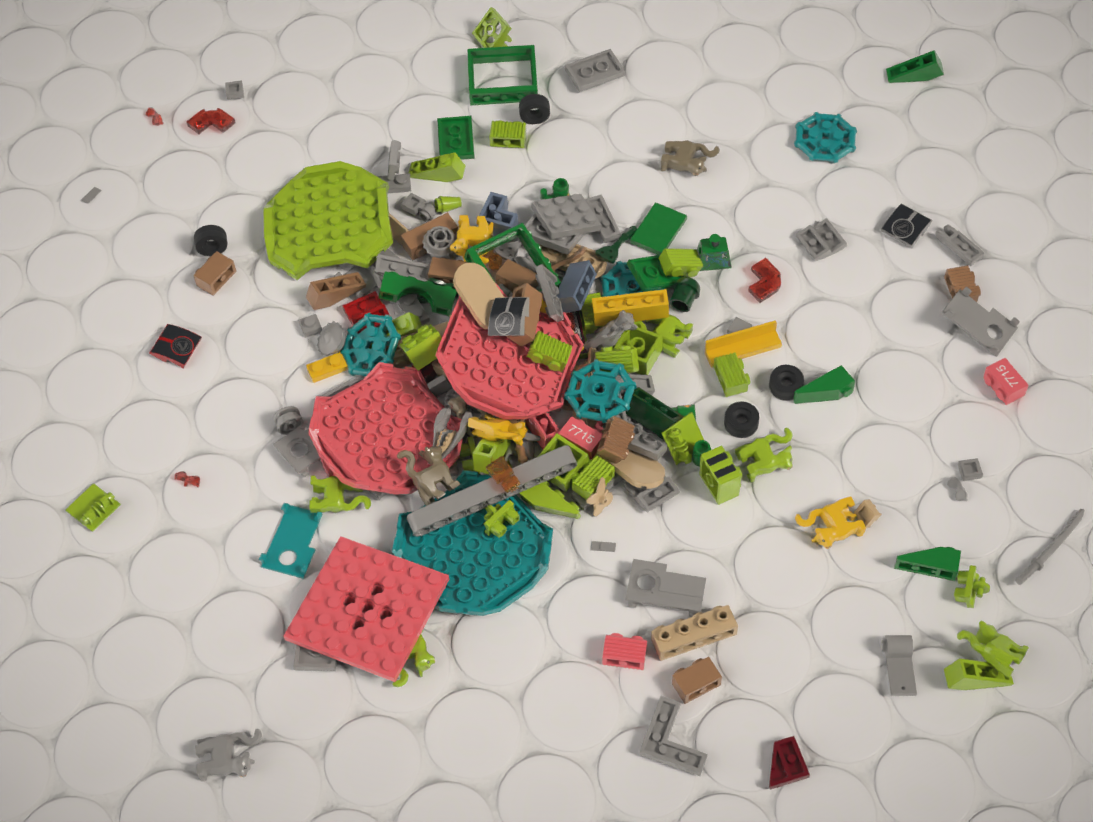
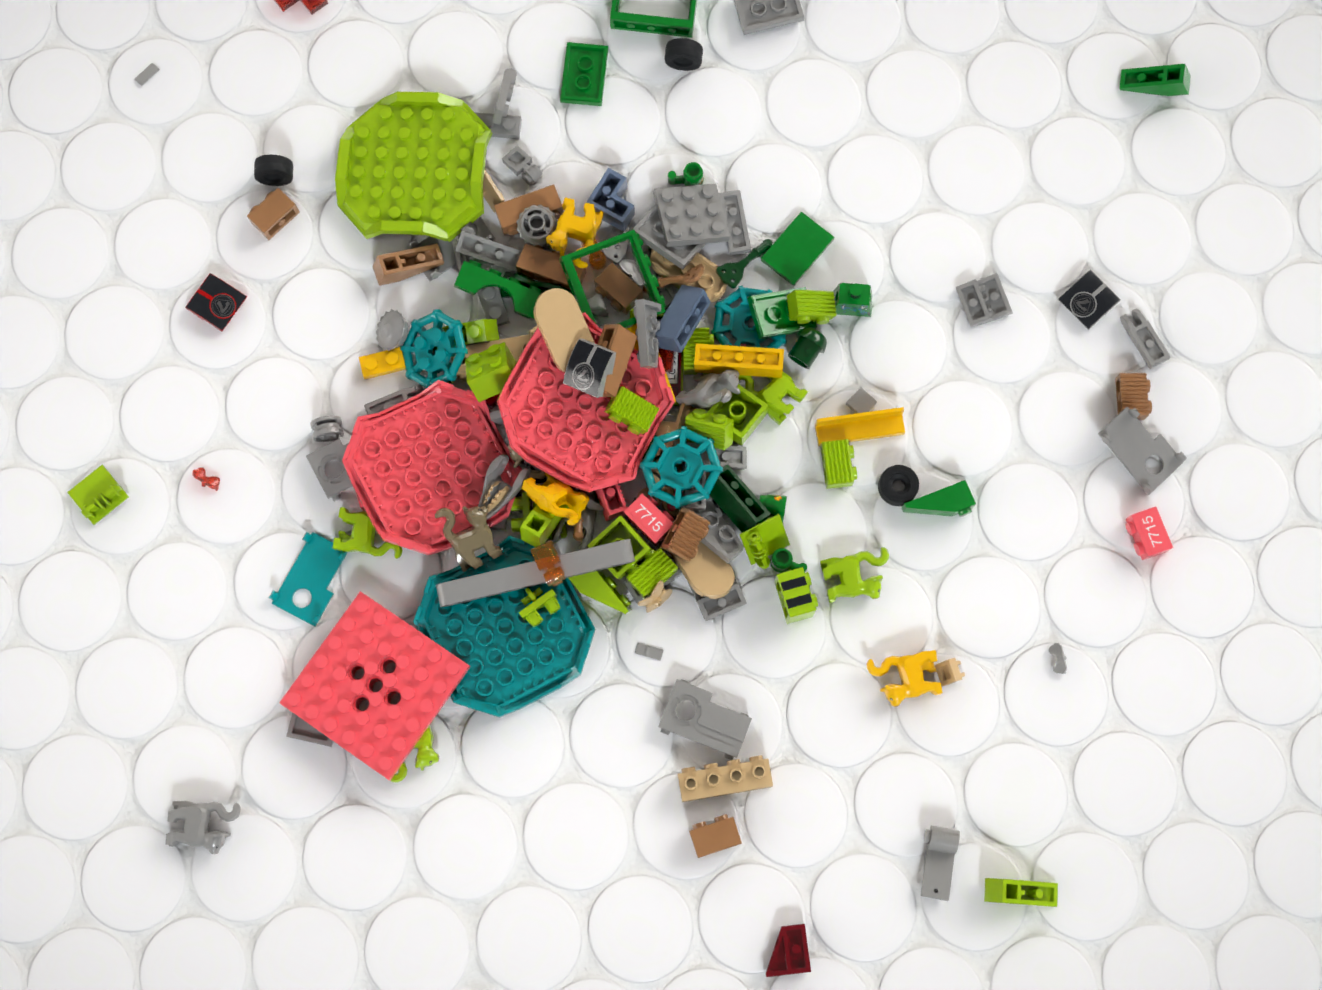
camera: 10 degrees right, 20 degrees up
light grey plate [299,314,322,338] -> none
red slope [343,291,390,333] -> none
lime slope [408,153,466,182] -> none
lime cone [434,196,462,214] -> none
lime brick [489,120,526,148] -> none
coral brick [602,633,647,670] -> none
light grey plate [639,696,708,776] -> none
dark tan animal [661,140,720,176] -> none
black tyre [724,401,759,438] -> none
clear red plate [748,258,781,303] -> none
teal plate [794,112,857,163] -> none
green slope [894,547,961,581] -> none
lime hips [954,565,990,608] -> none
light grey tile [957,458,983,481] -> none
lime animal [957,621,1029,677] -> none
light grey sword [1015,509,1085,585] -> none

